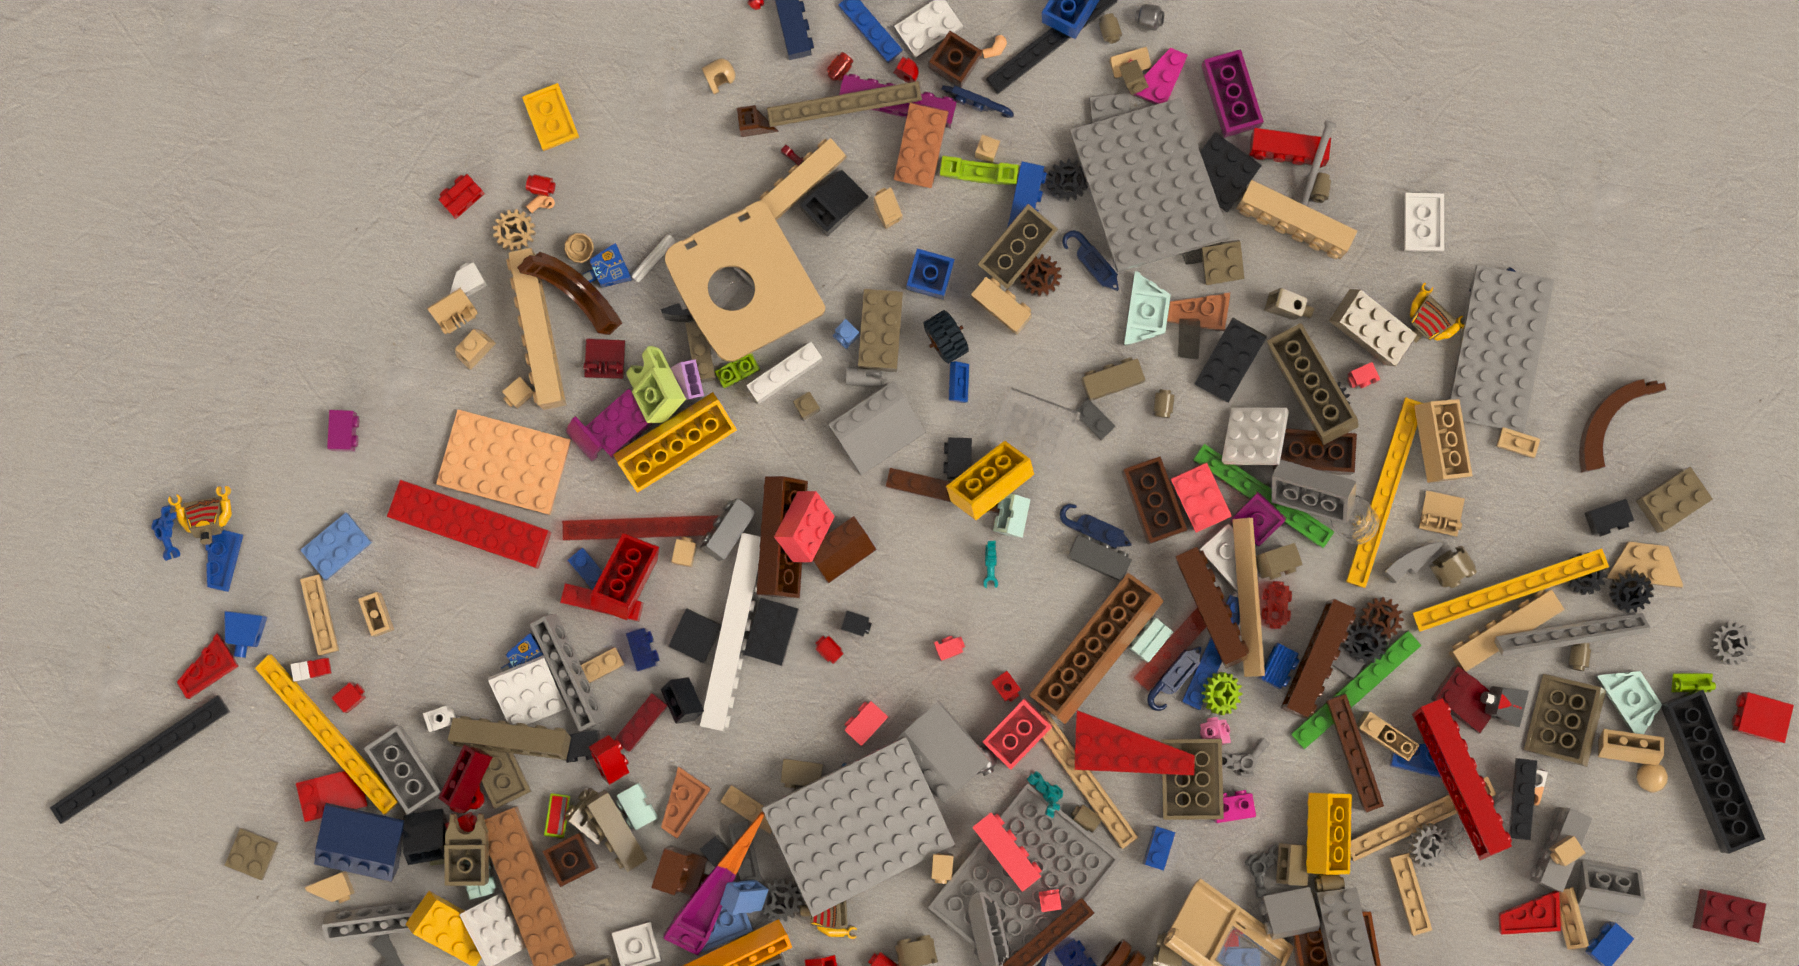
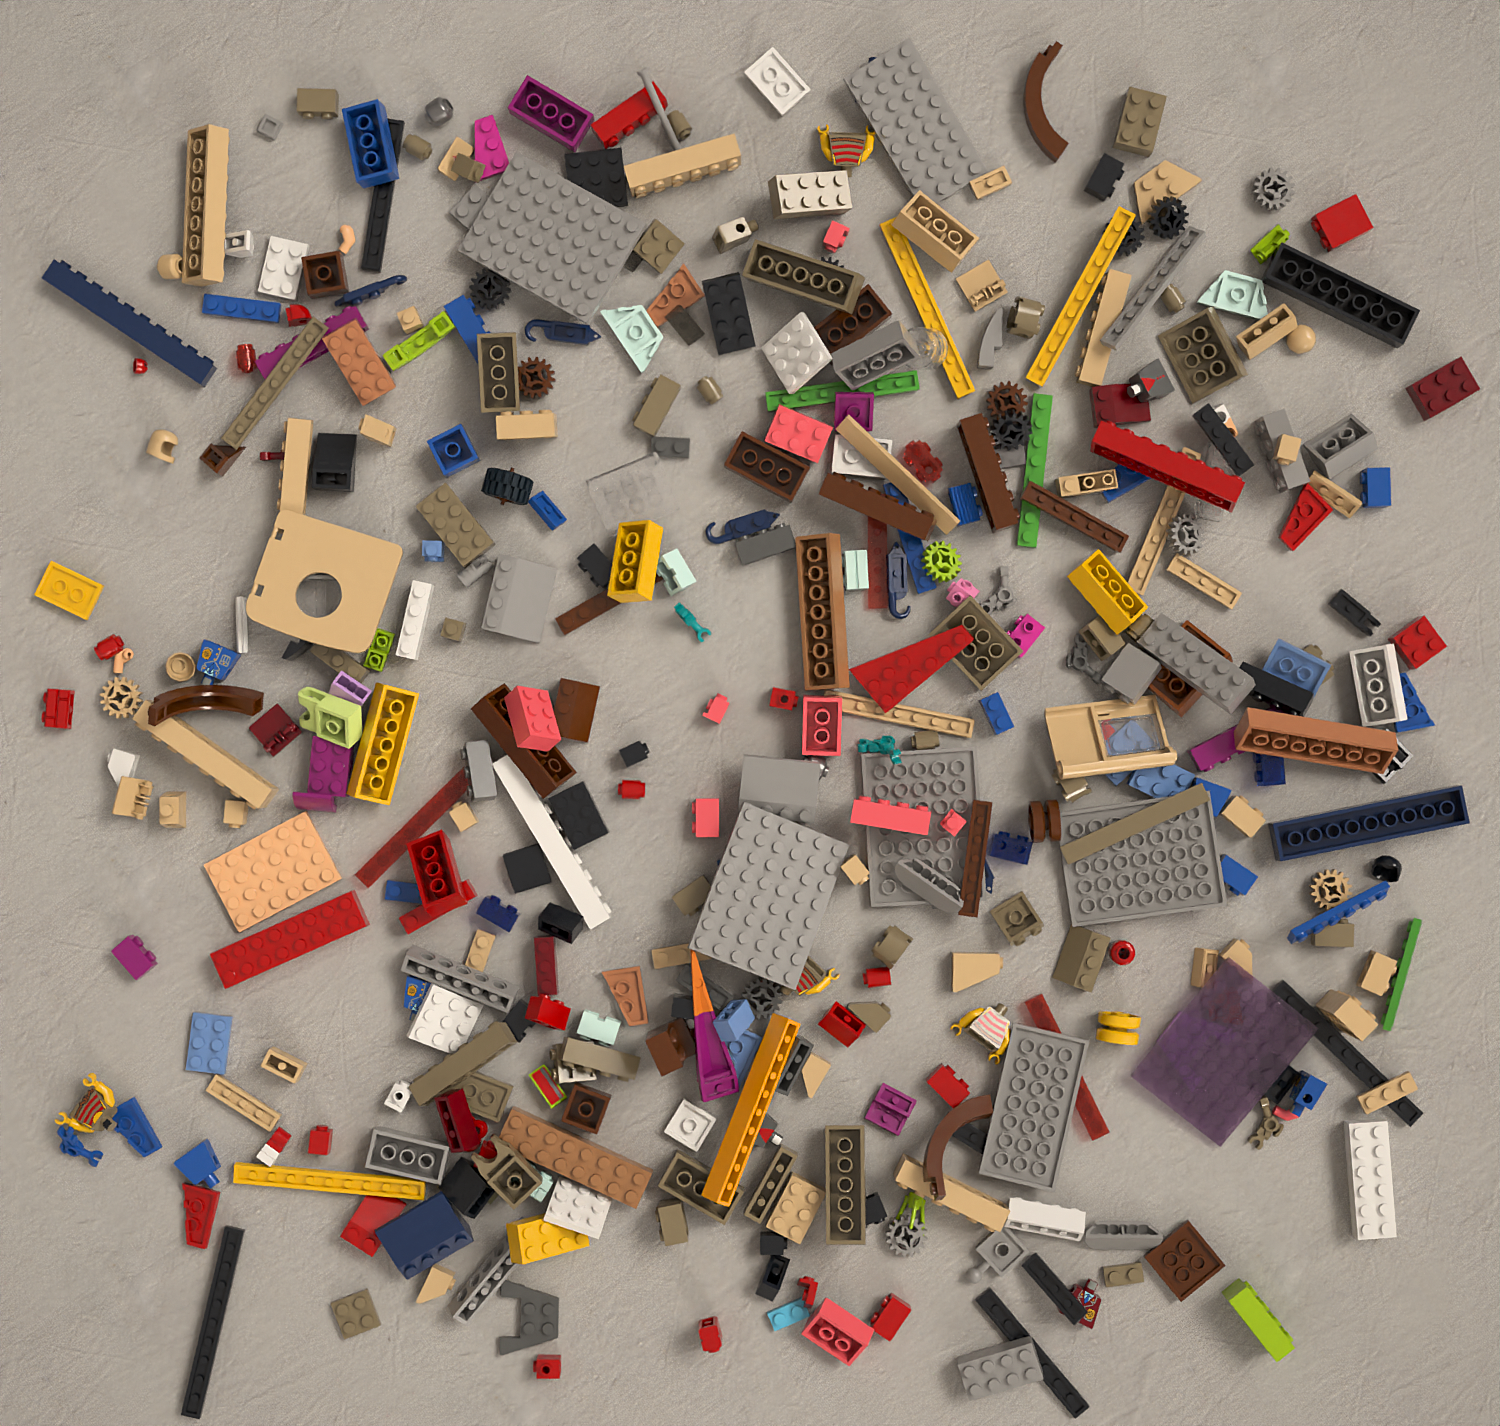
camera: 40 degrees left, 5 degrees up
dark tan brick [1256,543,1303,580] -> none

